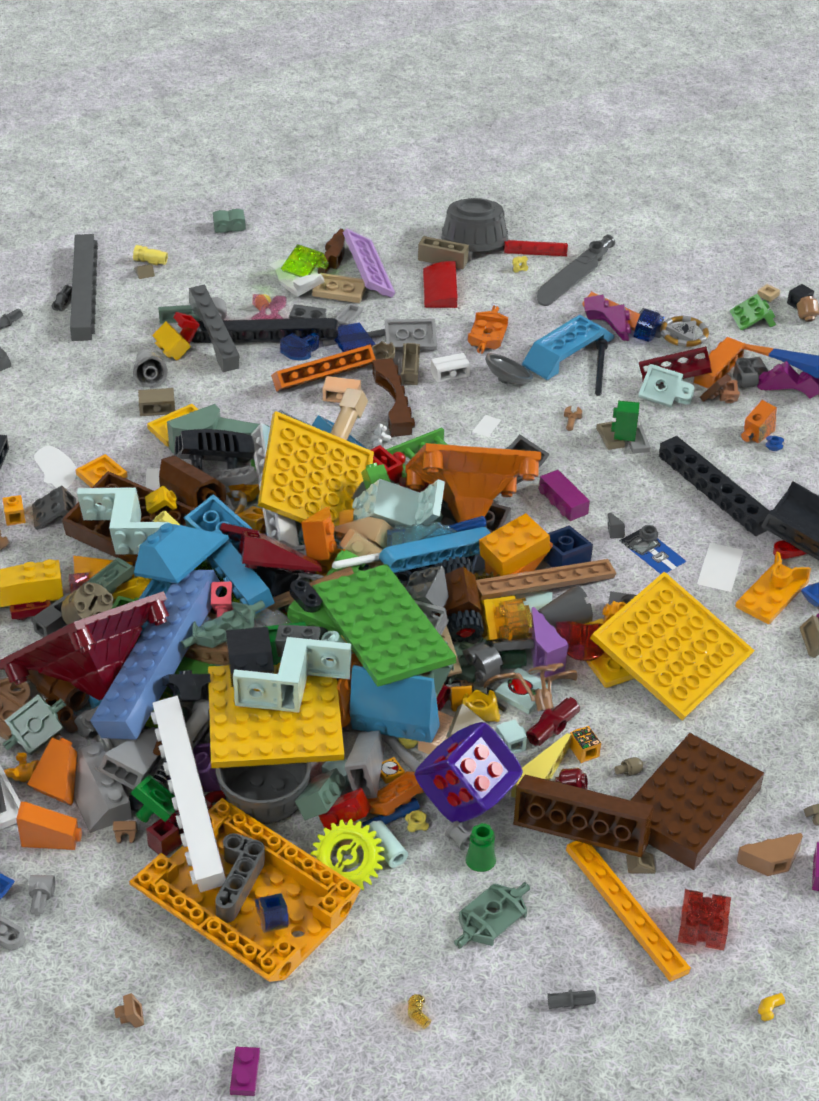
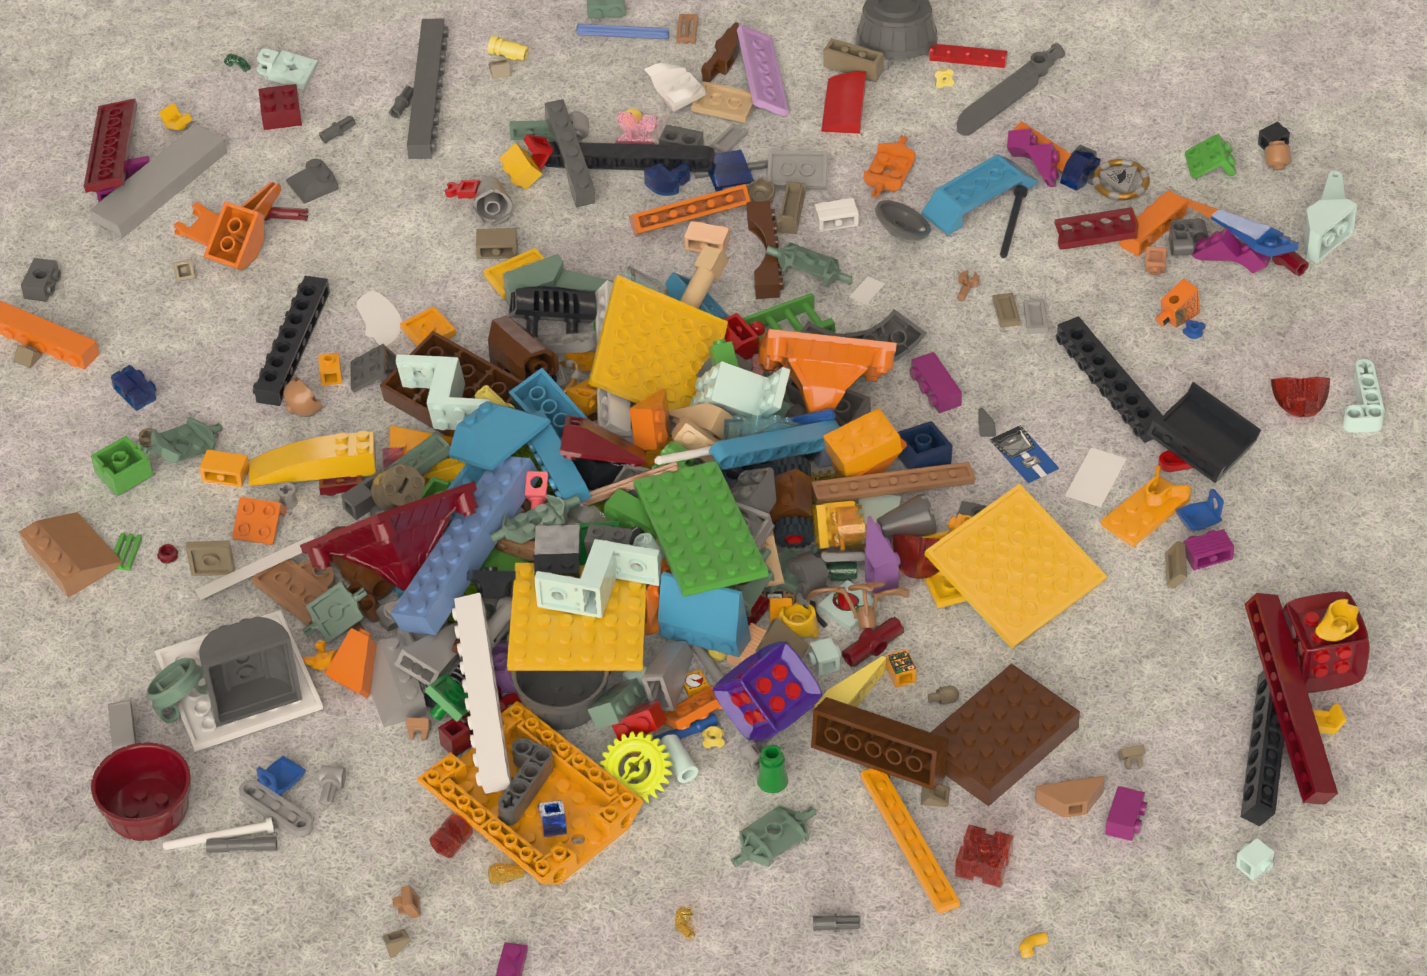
camera: 10 degrees right, 5 degrees up
orange slope [16,801,82,850] -> none
white sticker [145,468,160,491] -> none
yellow bracket [145,486,177,514] -> none
dark red tile [220,523,259,541] -> none
clear neon green bracket [281,244,329,277] -> none
black plate [289,580,322,613] -> none
light orange slope [339,509,353,525] -> none
white plant [371,423,391,446] -> none
dark red head [555,768,588,789] -> none
green brick [611,400,640,442] -> none
light aqua plate [639,364,694,407] -> none
dark grey plate [639,525,658,542] -> none
reddish brown plate [700,374,732,402] -> none
tan plate [757,284,780,302] -> none
none -> dark tan slope [382,929,410,958]
none -> clear red wheel [429,814,473,858]
none -> red plate [445,179,480,199]
none -> clear yellow cone [488,863,524,886]
none -> axle [576,24,669,39]
none -> medium nougat tile [676,14,698,44]
none -> sand green plate [765,242,852,287]

